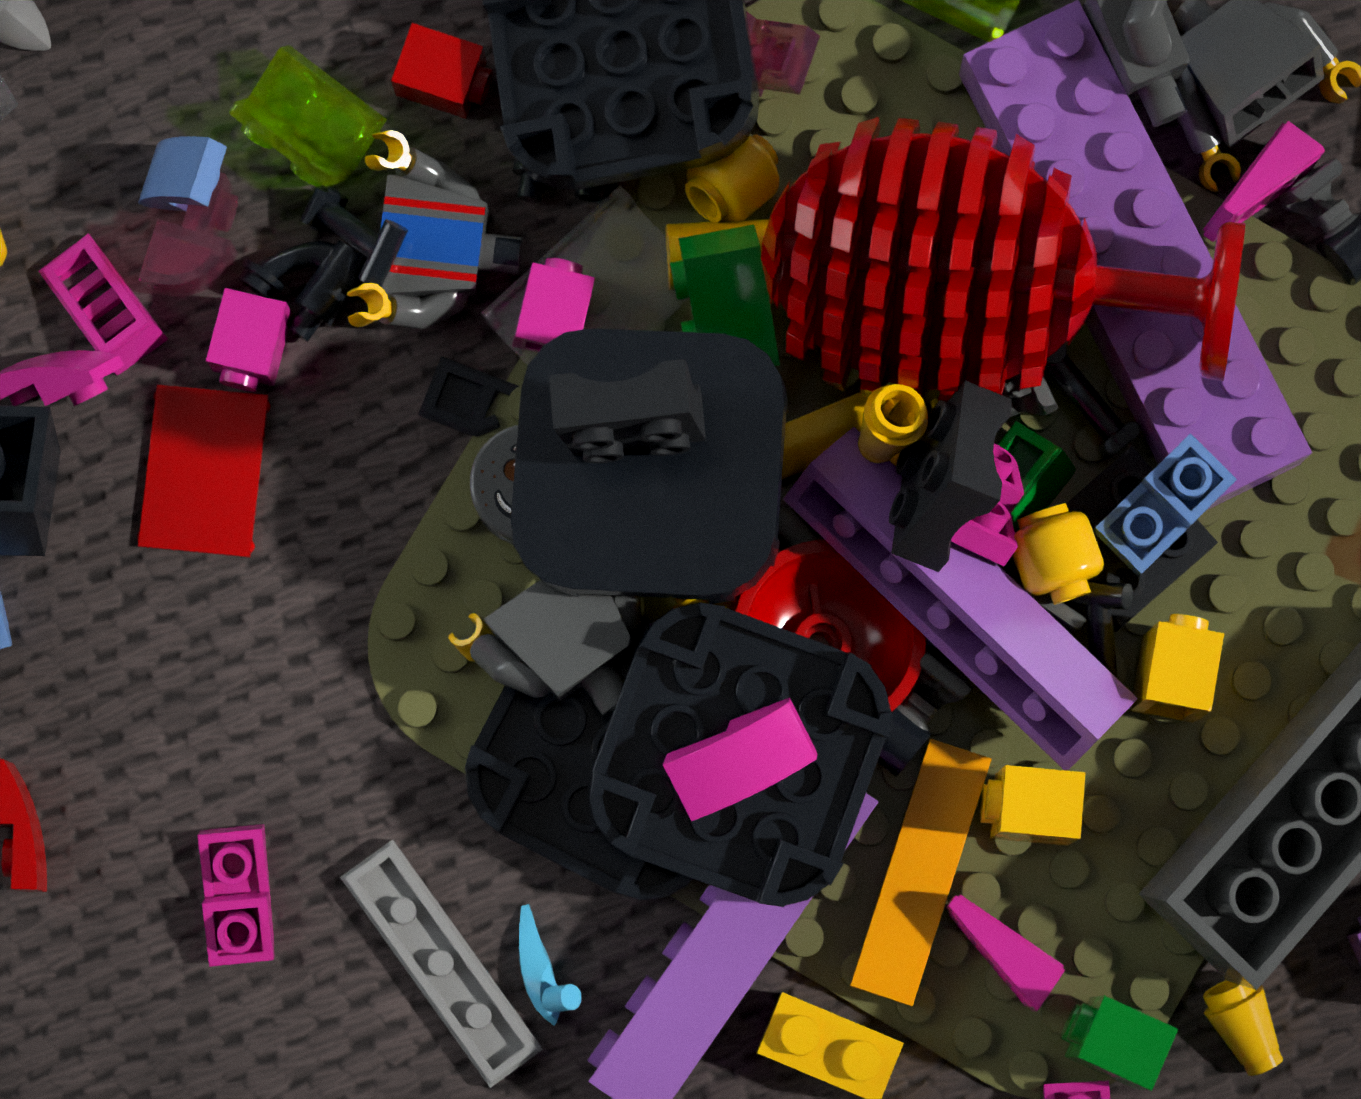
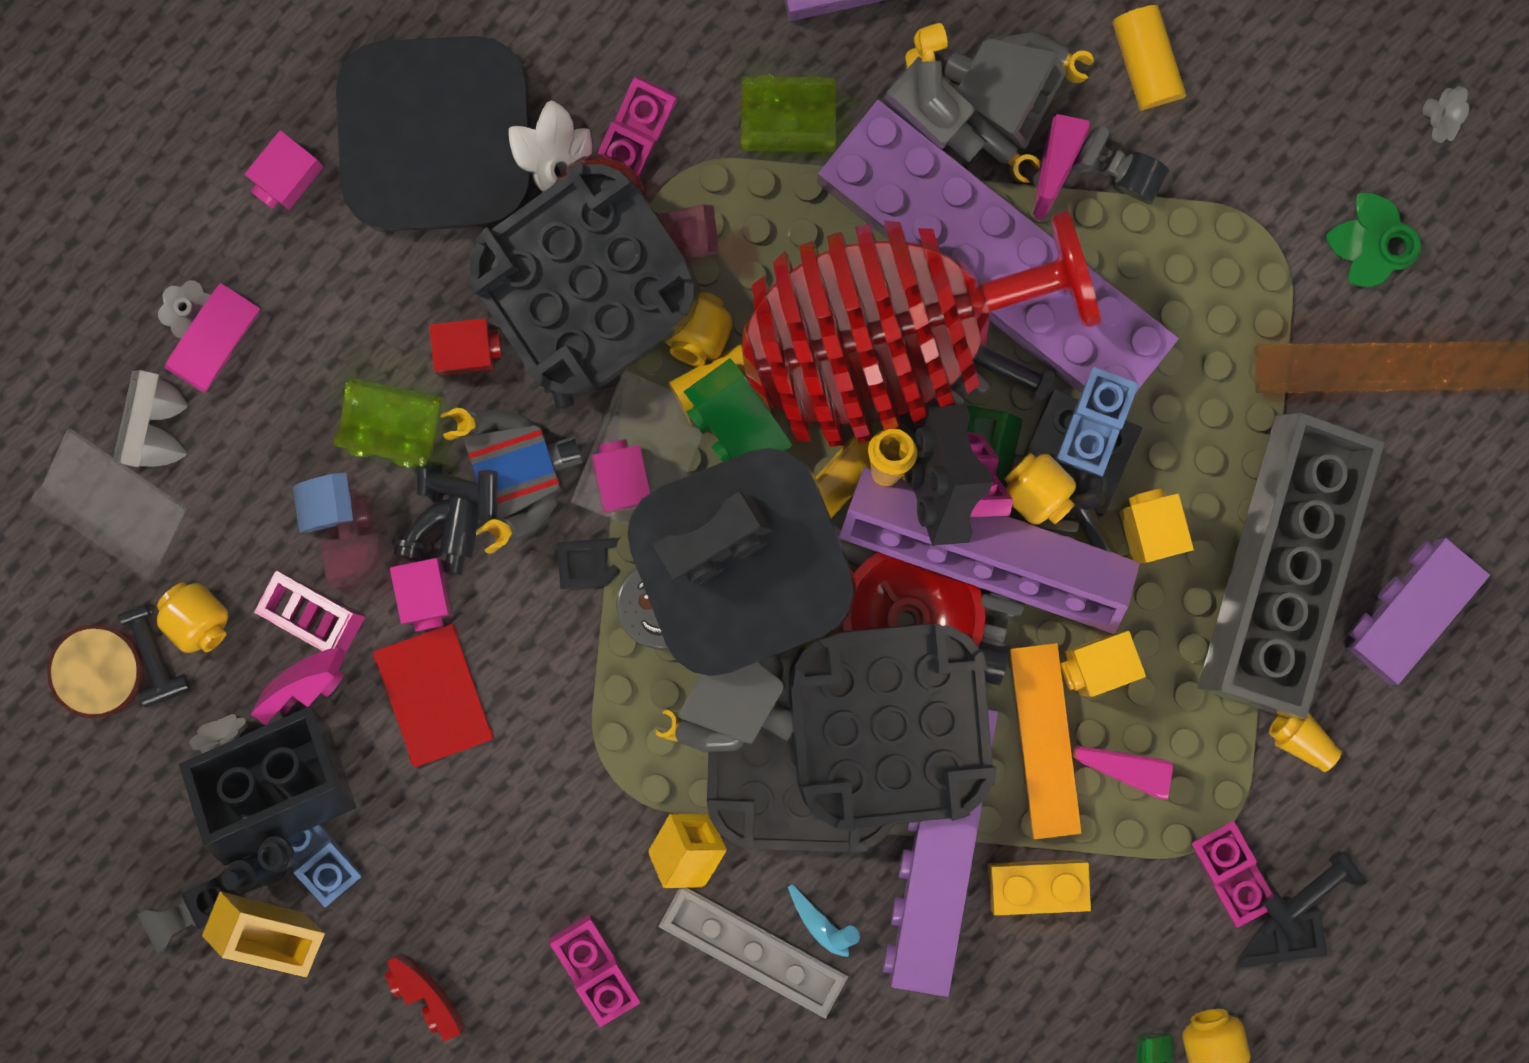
camera: 25 degrees left, 5 degrees up
dark pink slope [663,697,818,822] -> none
green brick [1060,995,1178,1091] -> none
none -> yellow panel [649,814,727,888]

